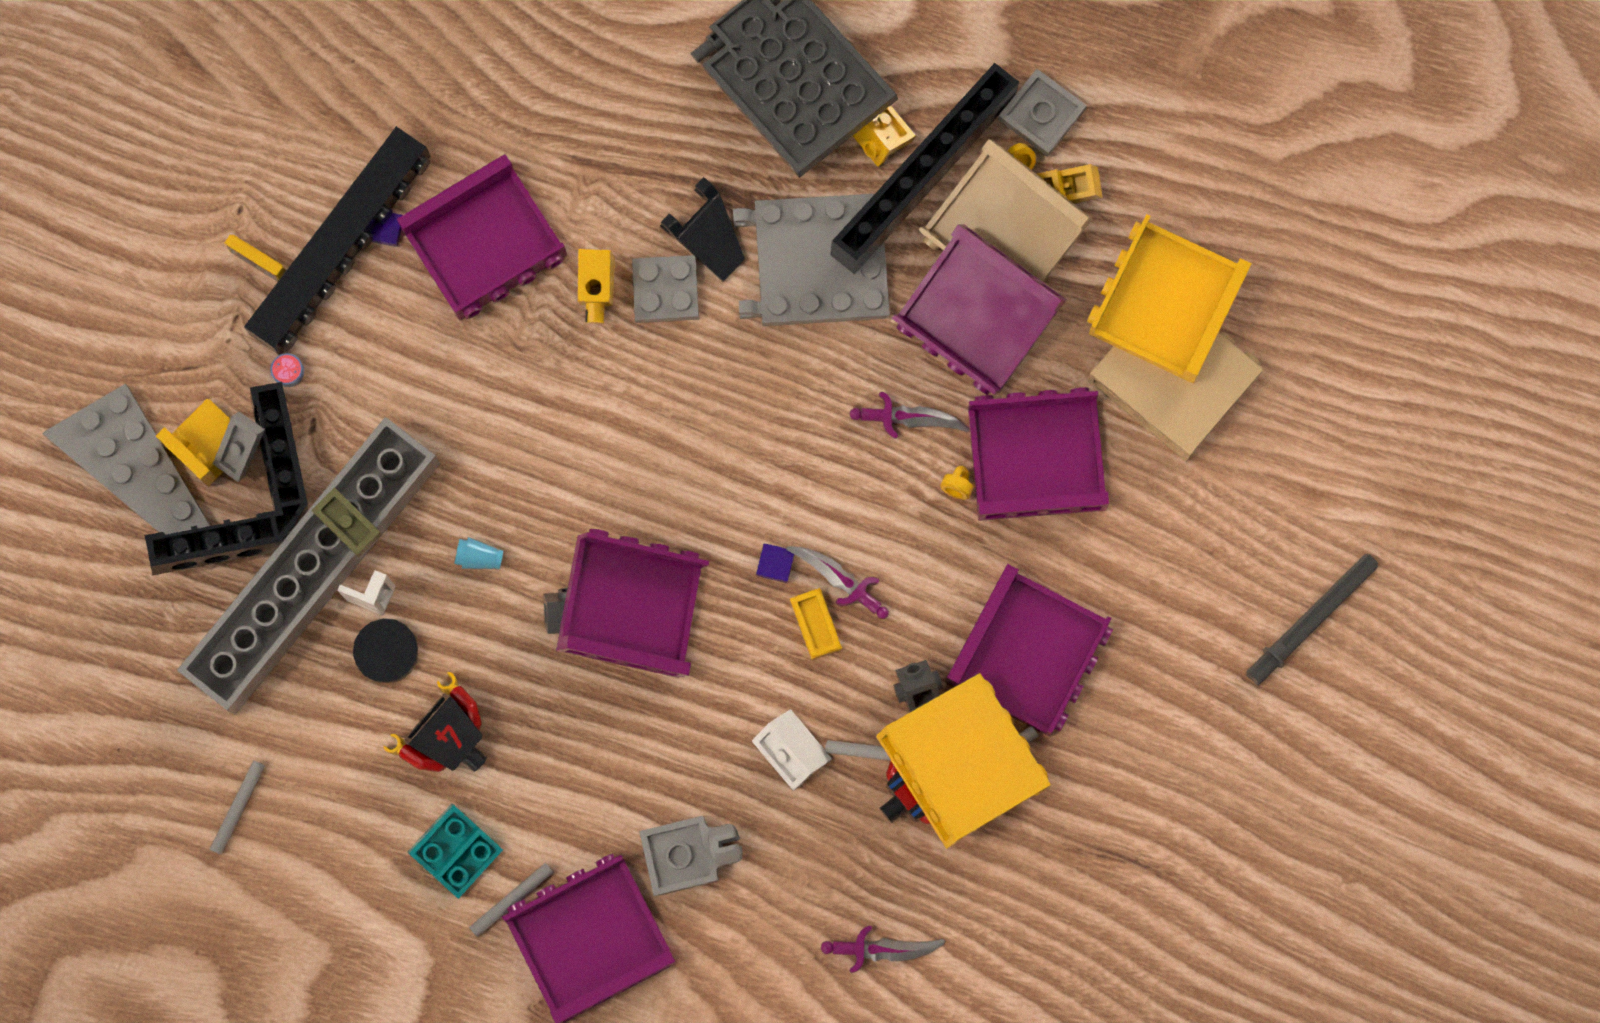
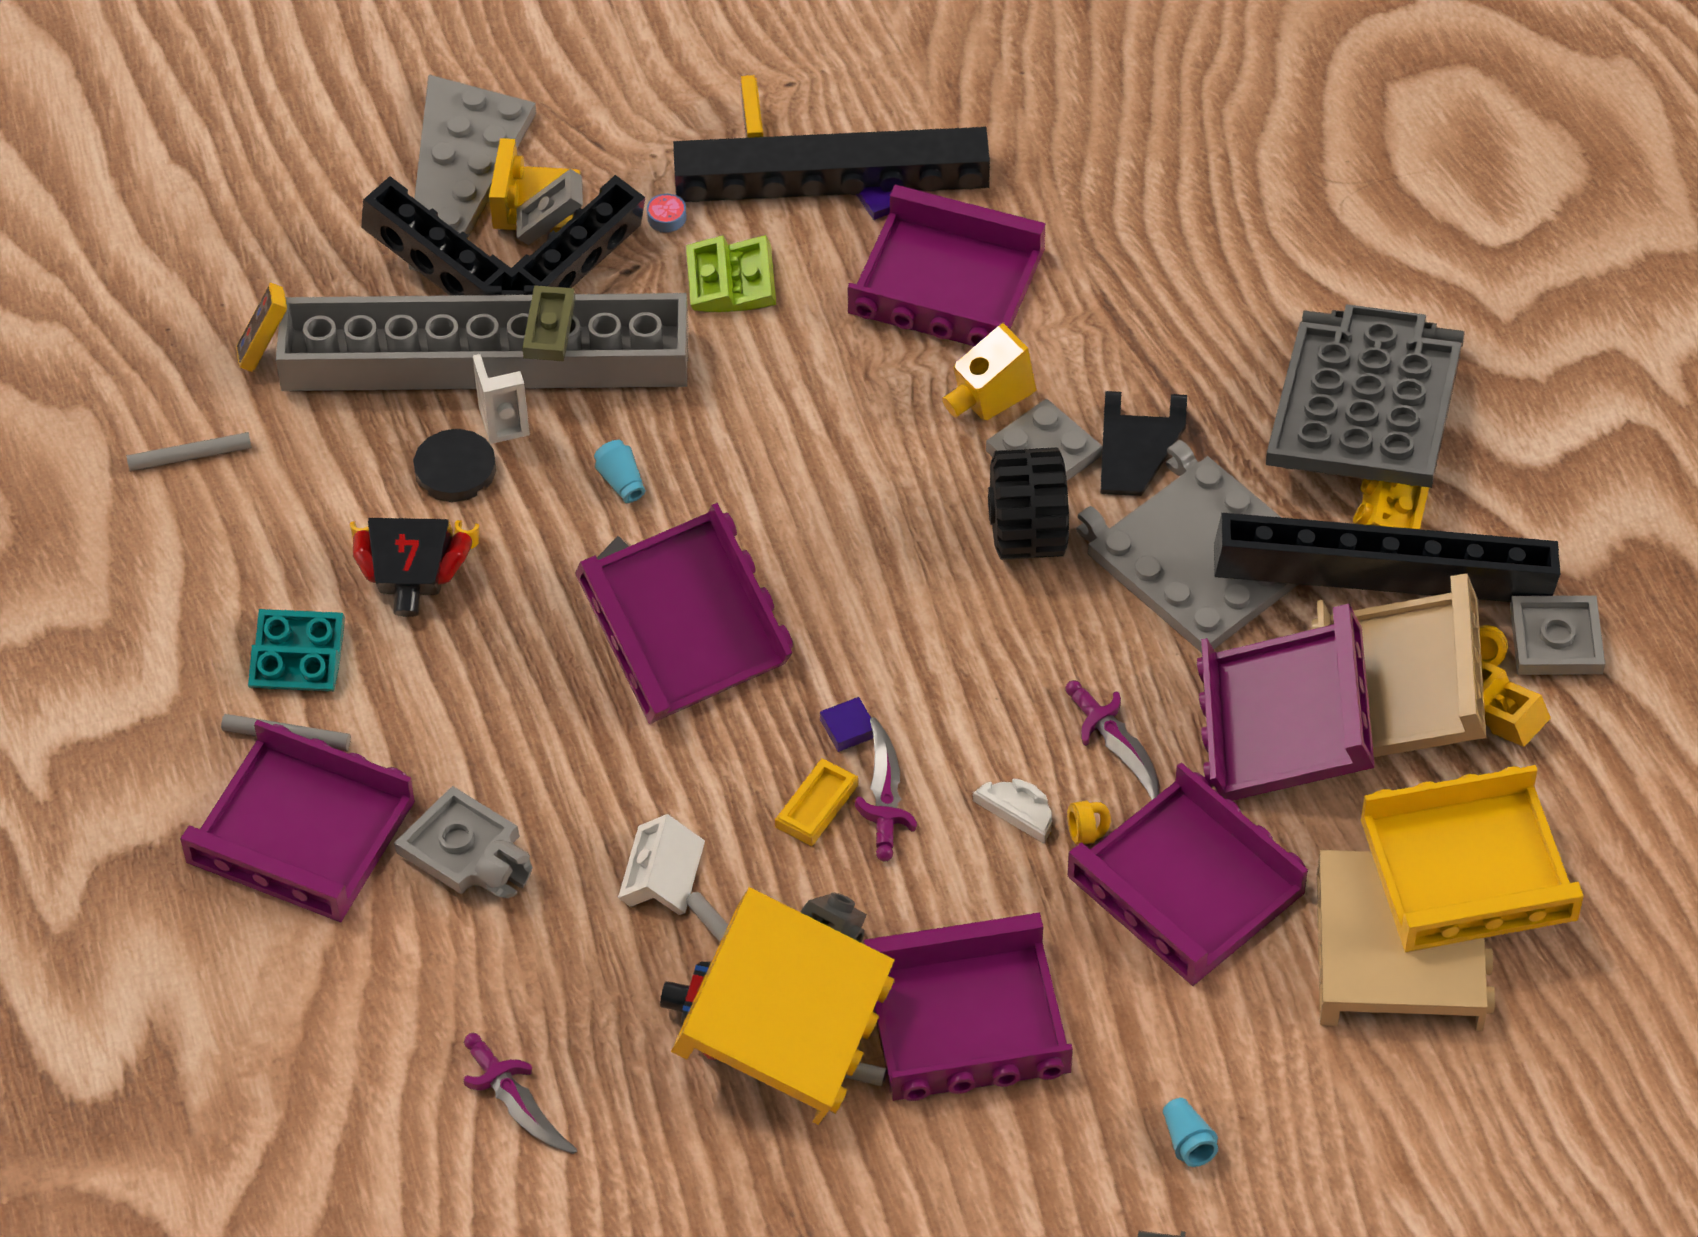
camera: 50 degrees right, 25 degrees down
none -> yellow tile [236,282,287,372]
none -> lime slope [686,235,776,312]
none -> white tile [973,779,1052,844]
none -> black wheel [988,447,1069,560]
none -> medium azure cone [1163,1098,1218,1167]

